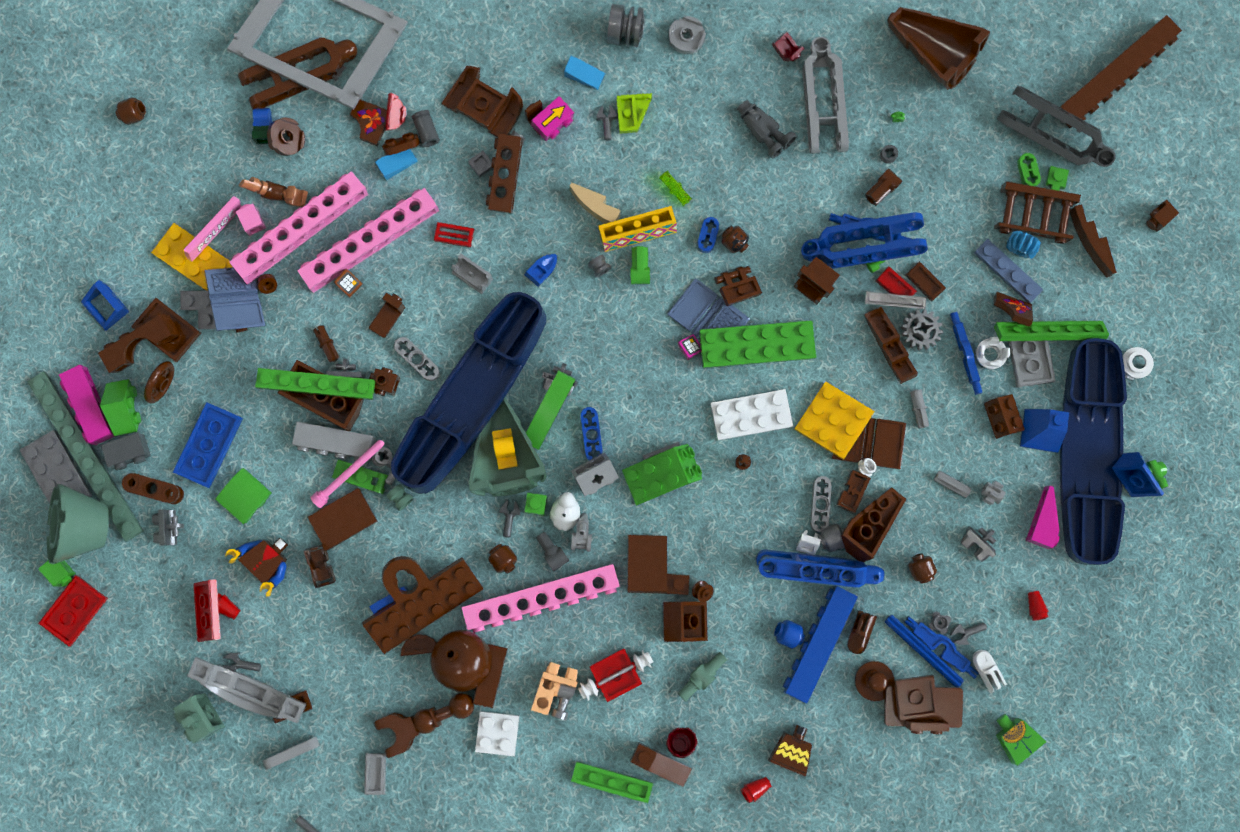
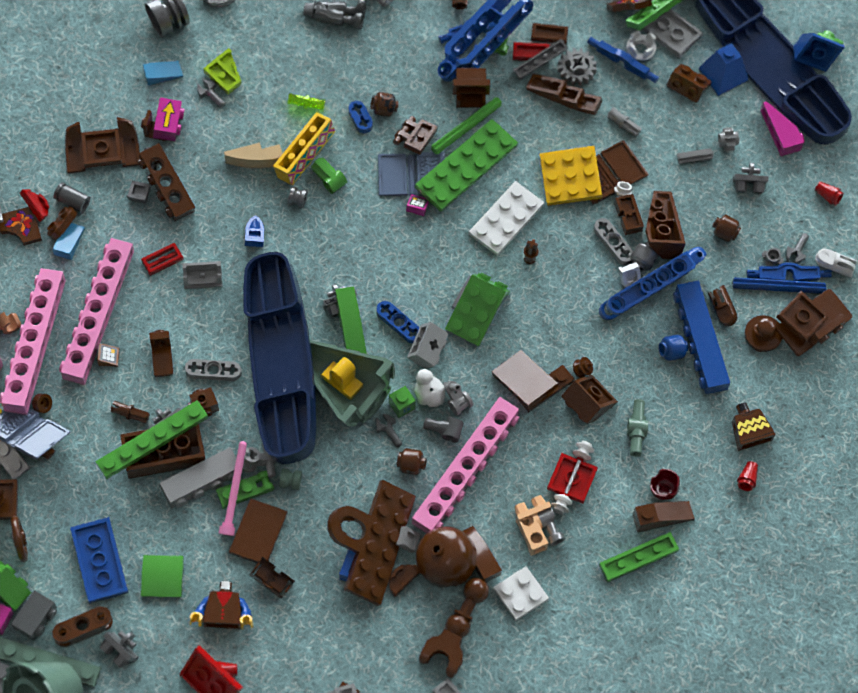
camera: 40 degrees left, 15 degrees down
none -> light grey tile [396,526,420,553]
none -> bright green axle [431,97,502,154]

